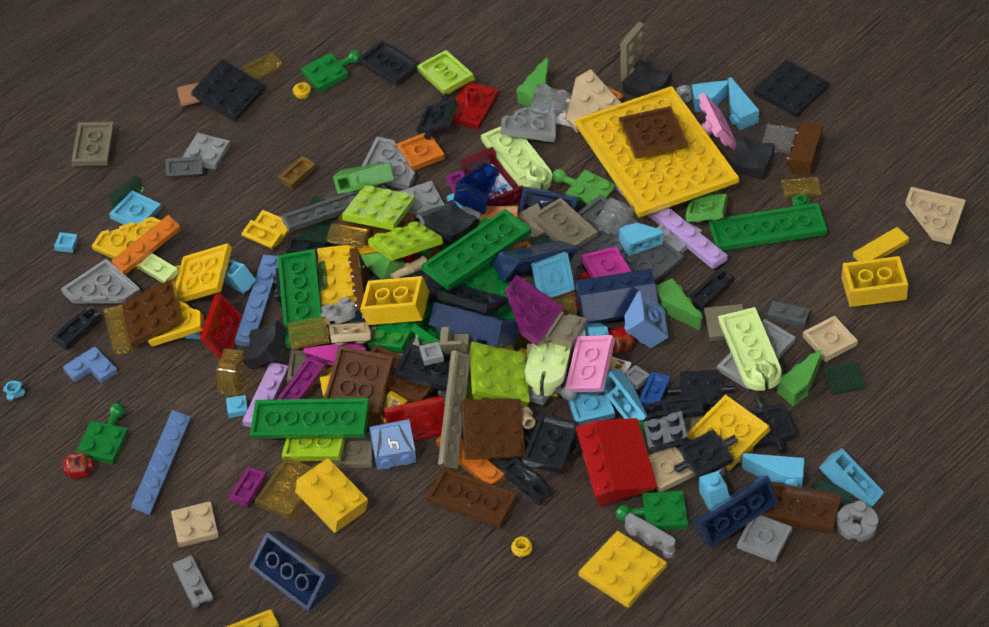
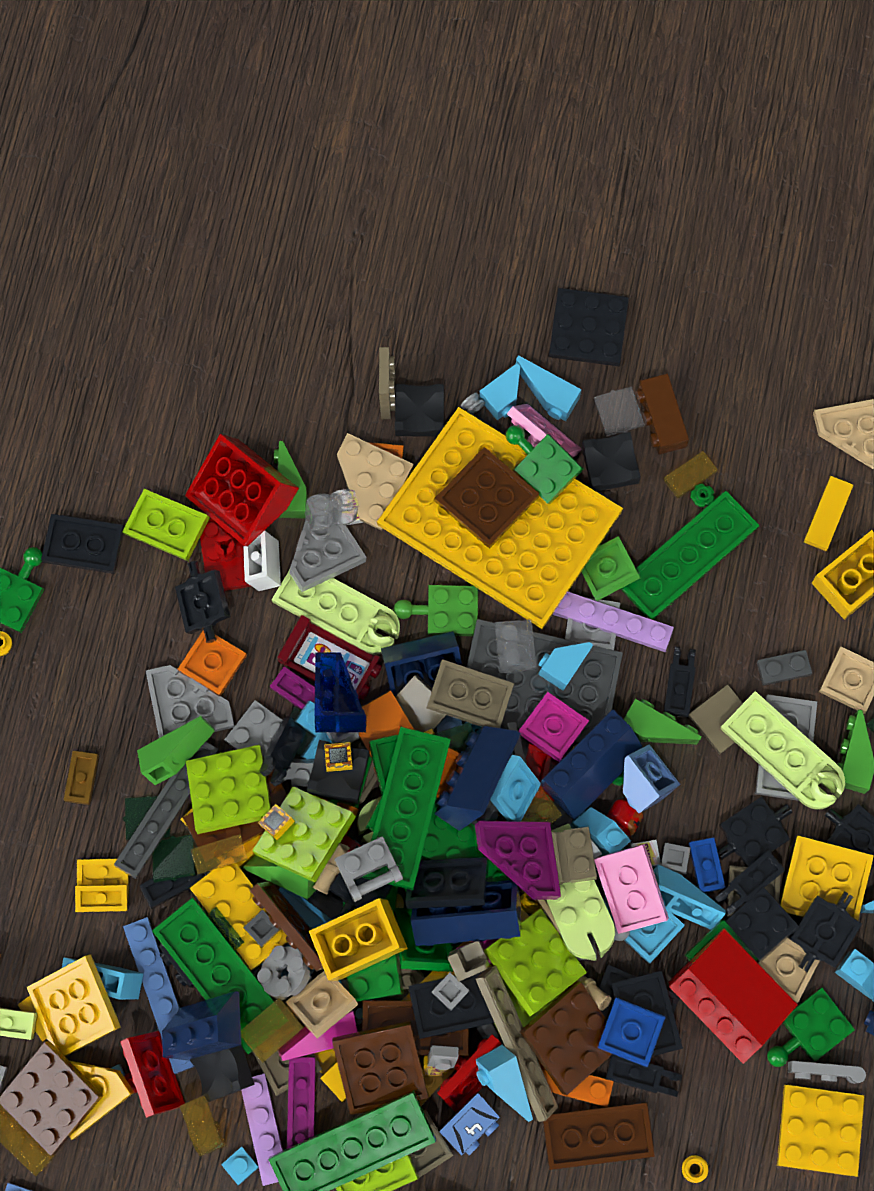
camera: 35 degrees left, 25 degrees up
none -> dark blue slope [162,991,241,1060]
none -> red slope [185,434,299,547]
none -> white brick [243,531,281,591]
none -> dark grey plate [243,910,281,947]
none -> tile [258,804,295,840]
none -> black hinge [259,717,307,786]
none -> tile [324,742,352,772]
none -> light grey plate [335,836,403,902]
none -> light grey plate [428,1045,458,1070]
none -> medium azure slope [476,1045,533,1122]
none -> green plate [506,425,584,504]
none -> blue tile [597,998,665,1067]

